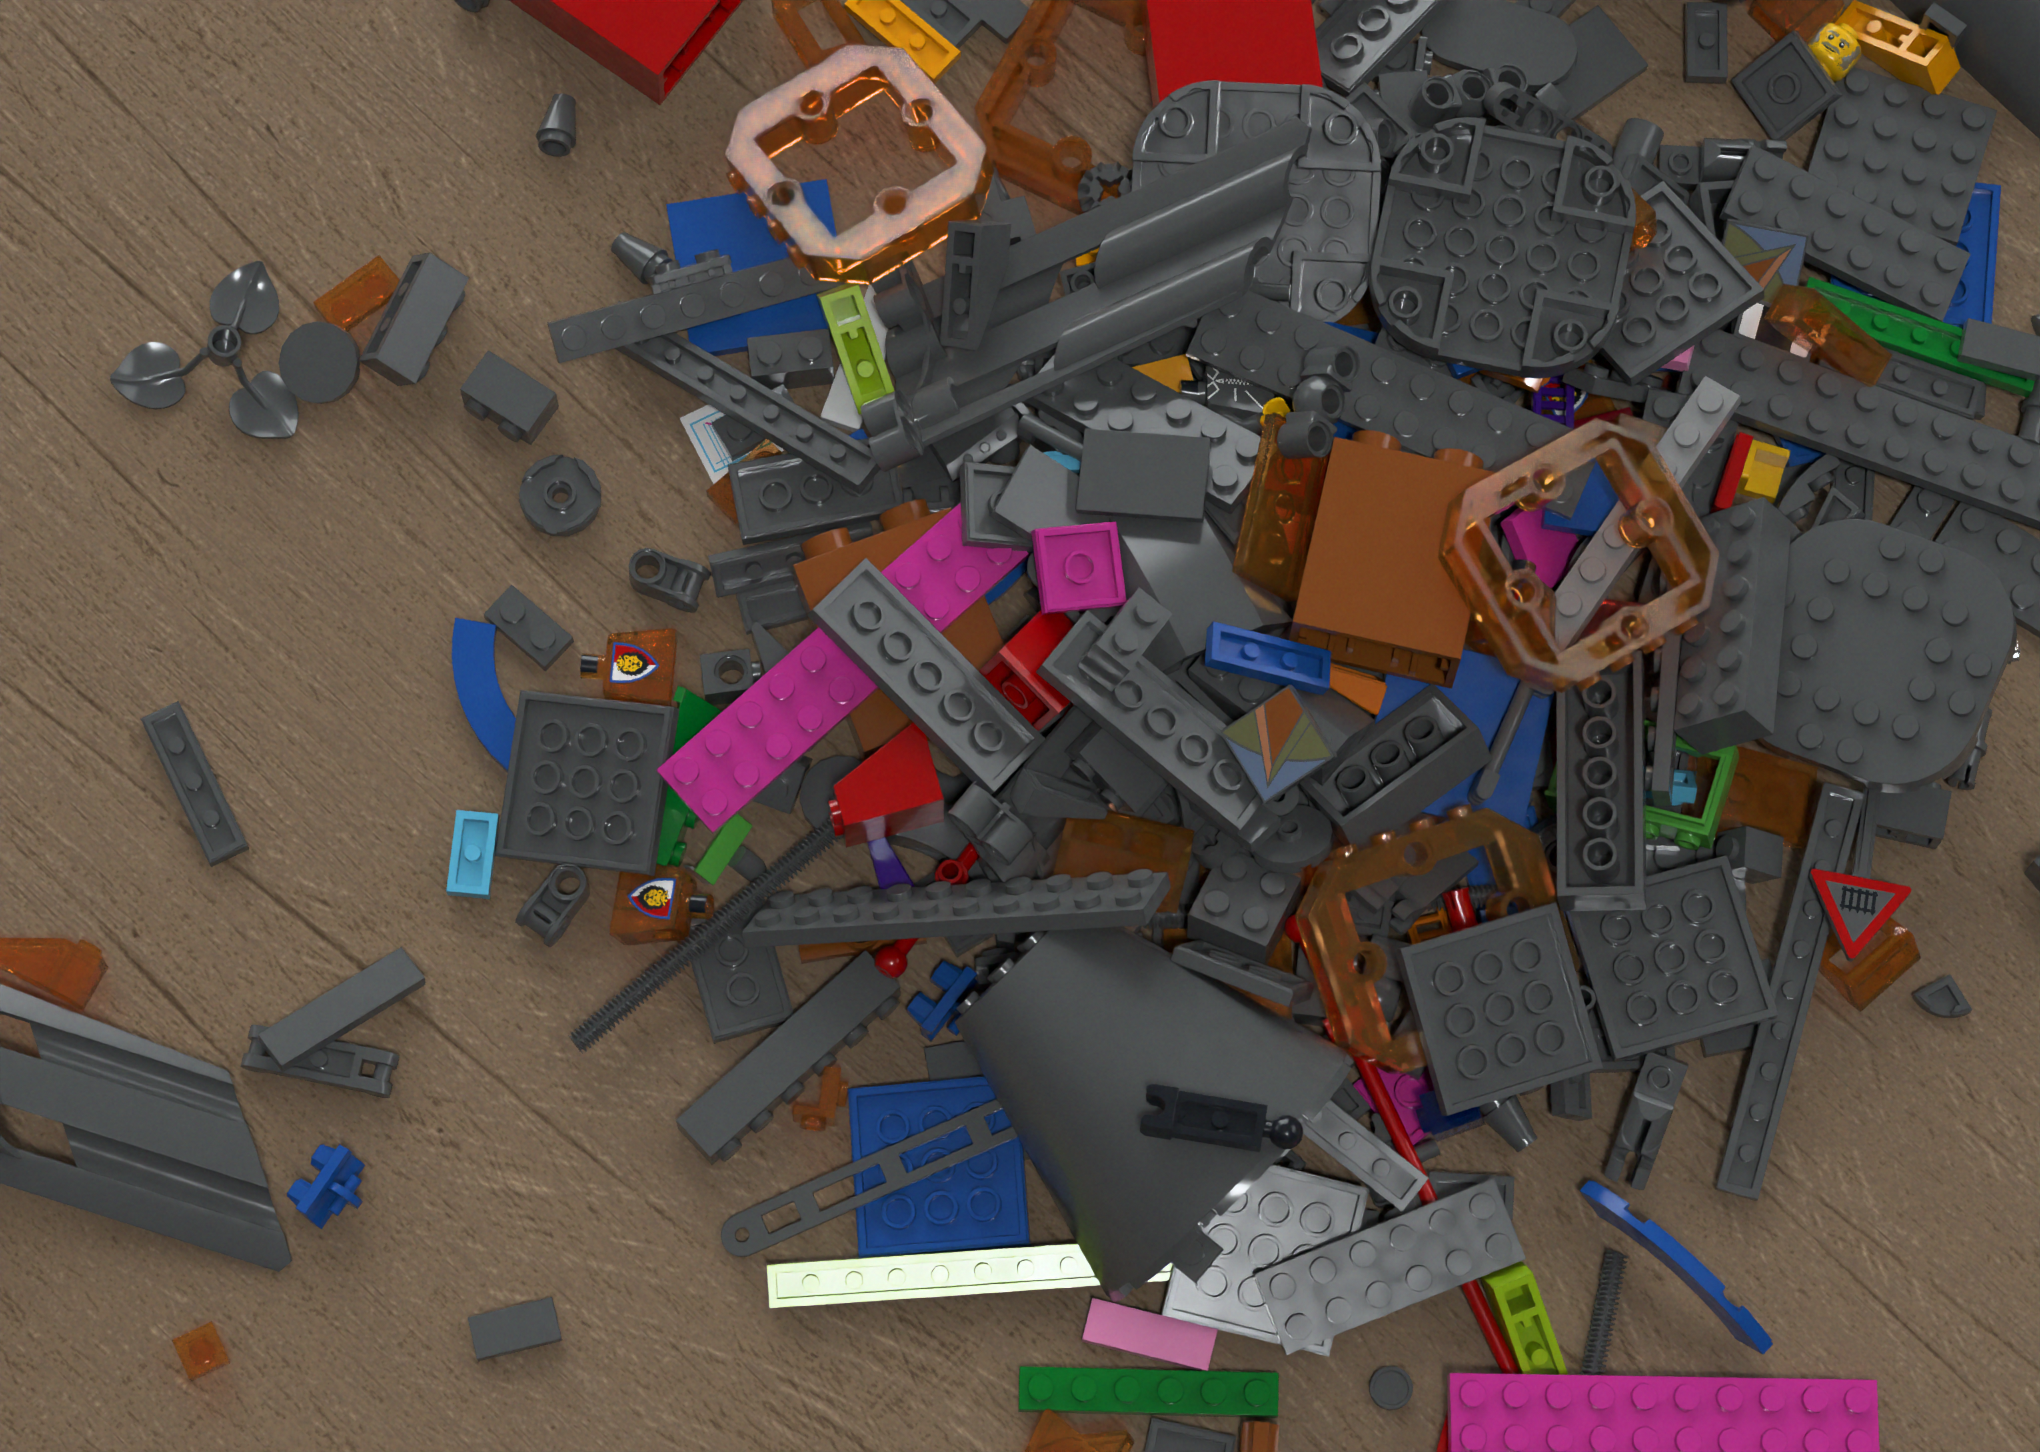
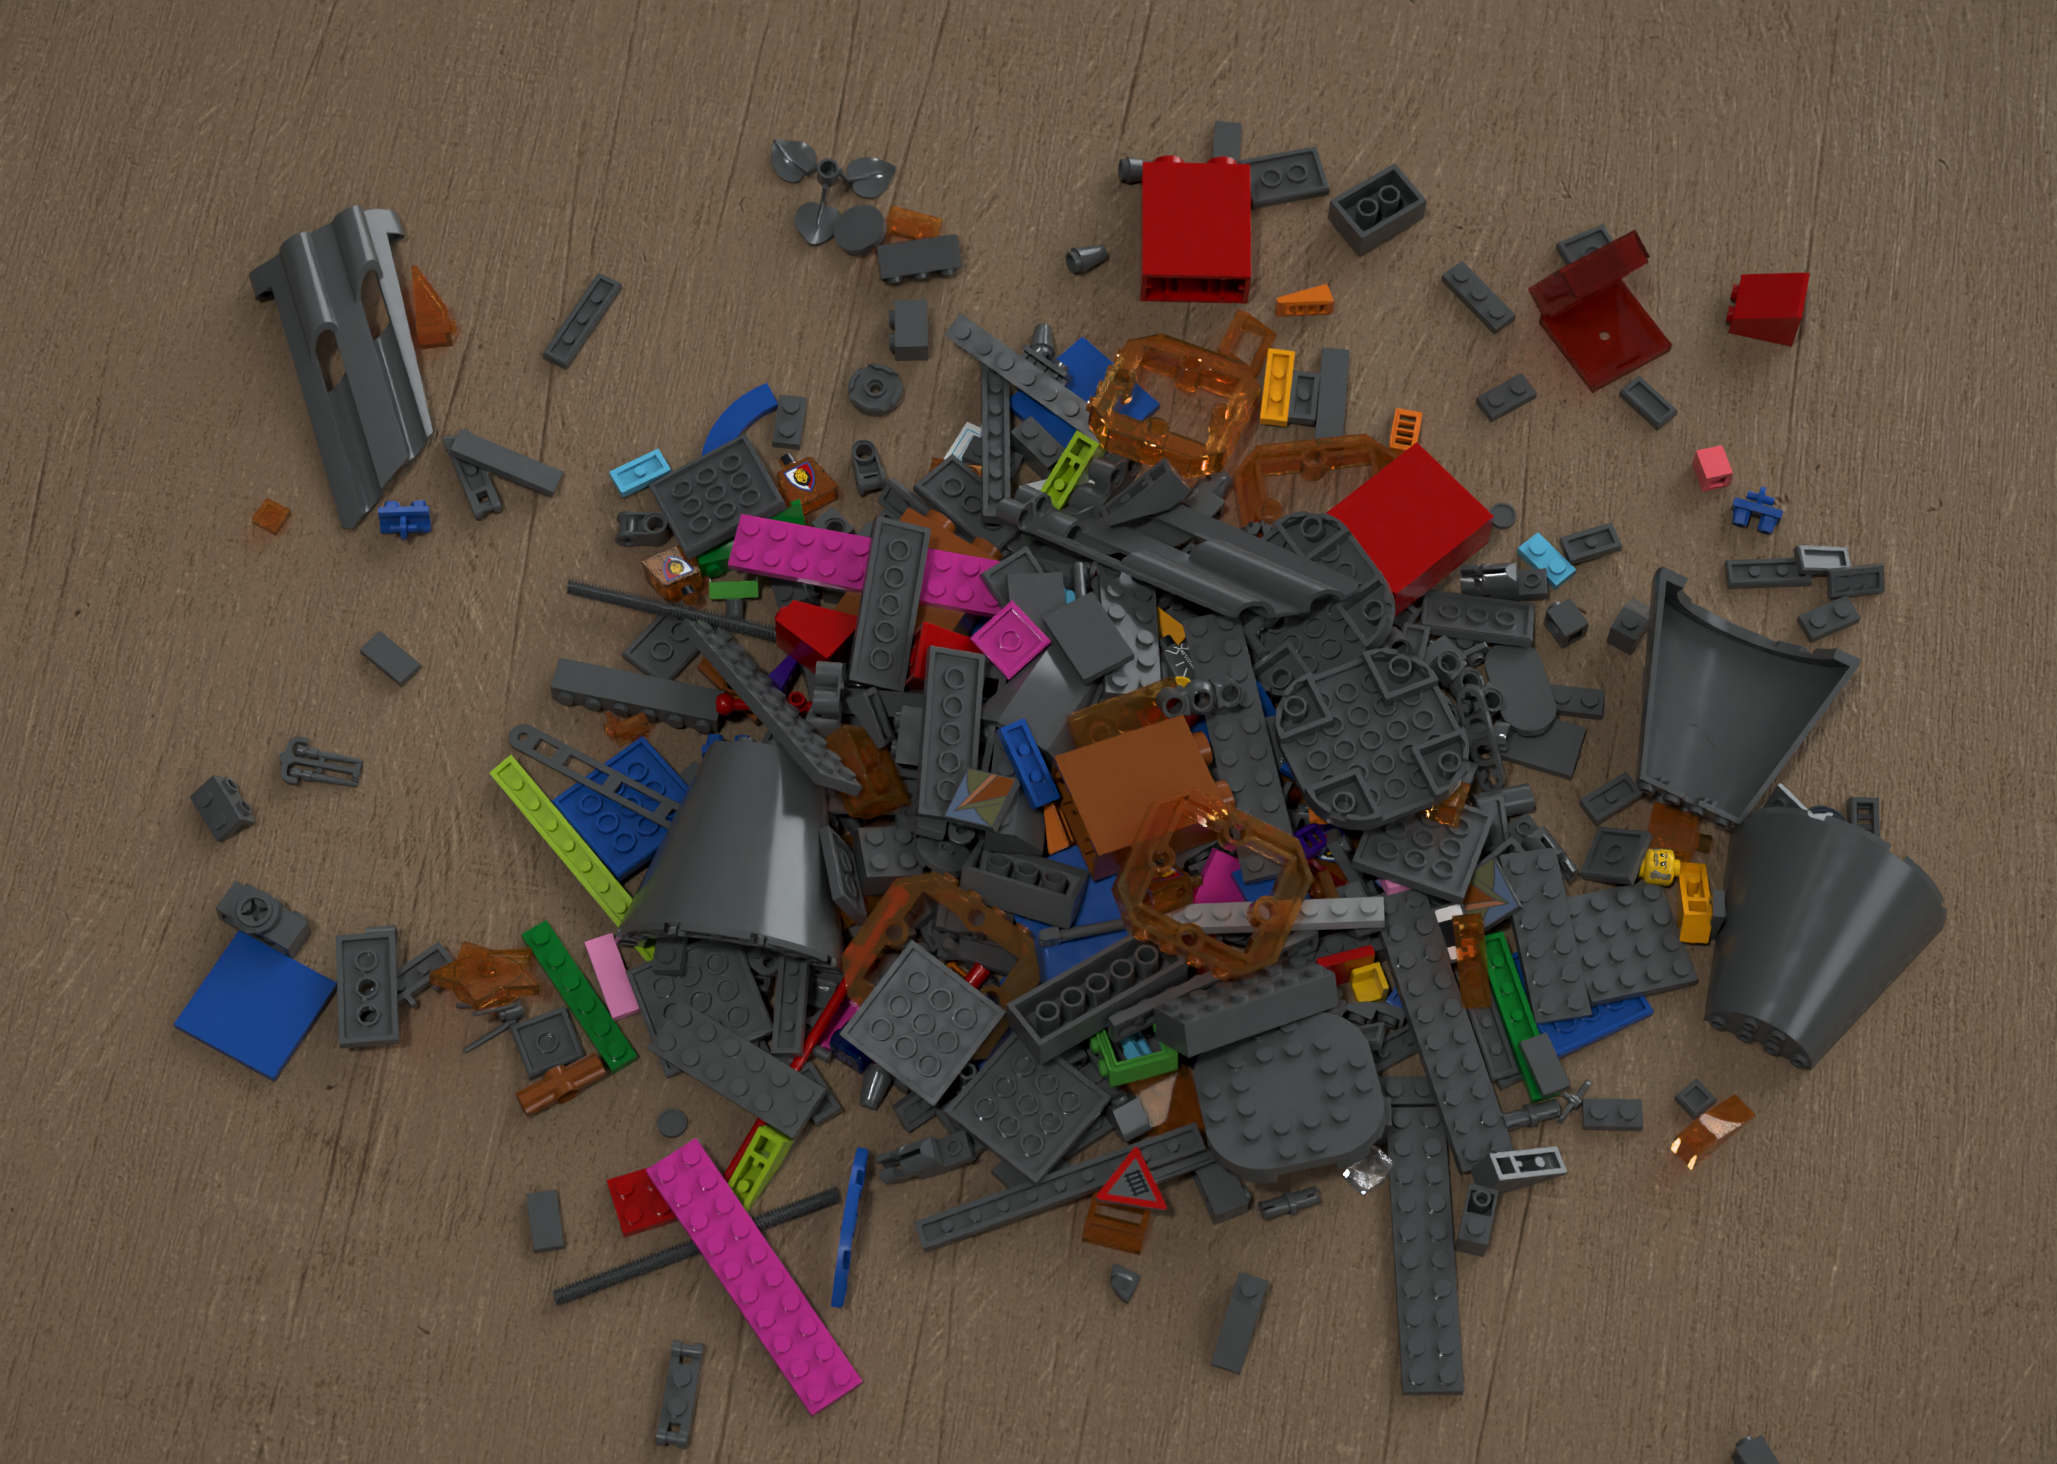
camera: 55 degrees right, 10 degrees down
dark grey brick [1078,587,1173,692] -> none
black plate [1140,1084,1303,1152] -> none

